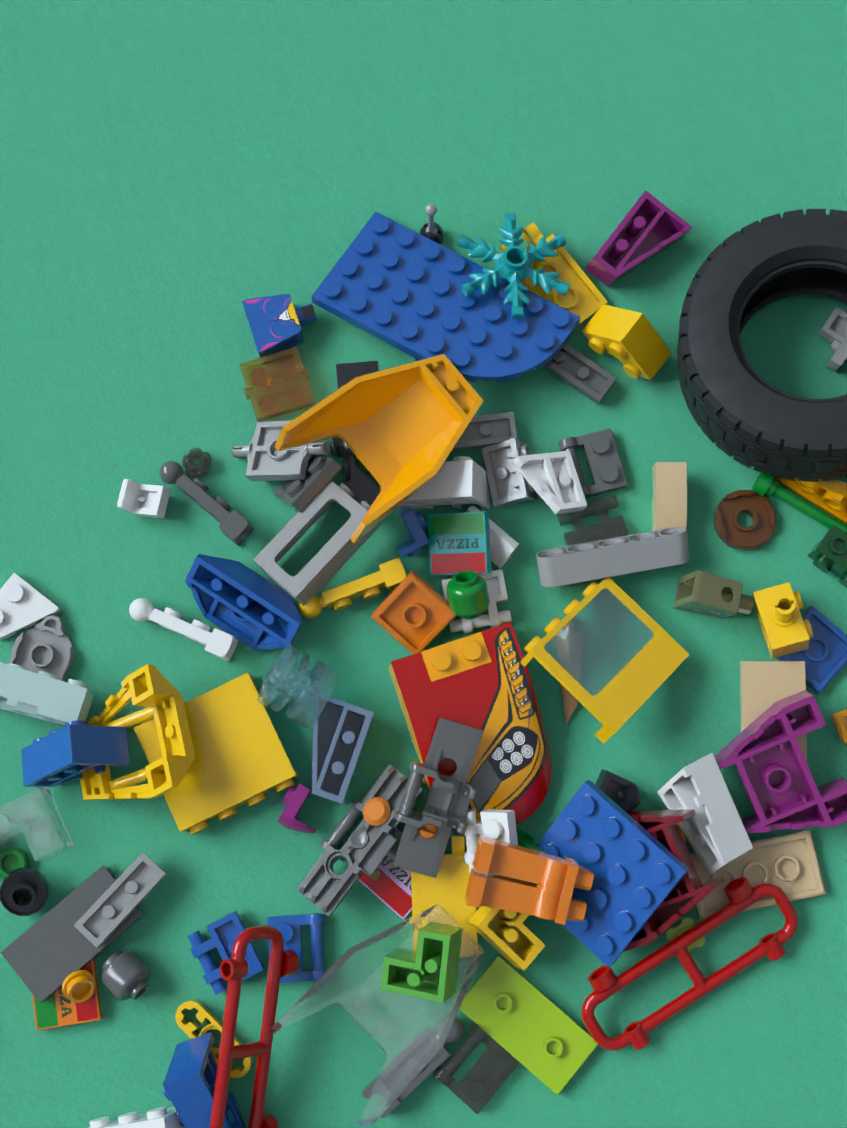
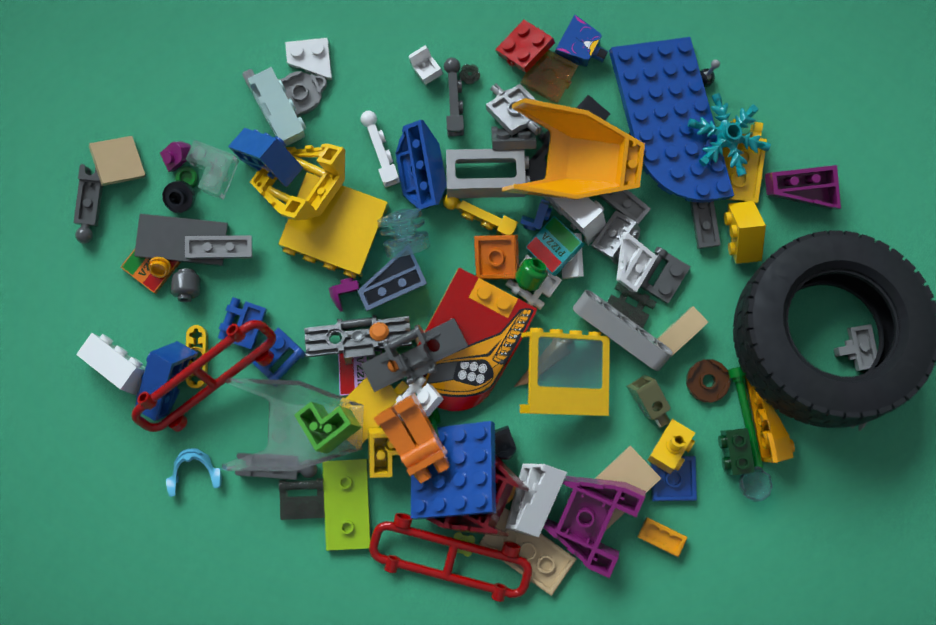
camera: 40 degrees right, 5 degrees up
none -> red plate [495,20,555,73]

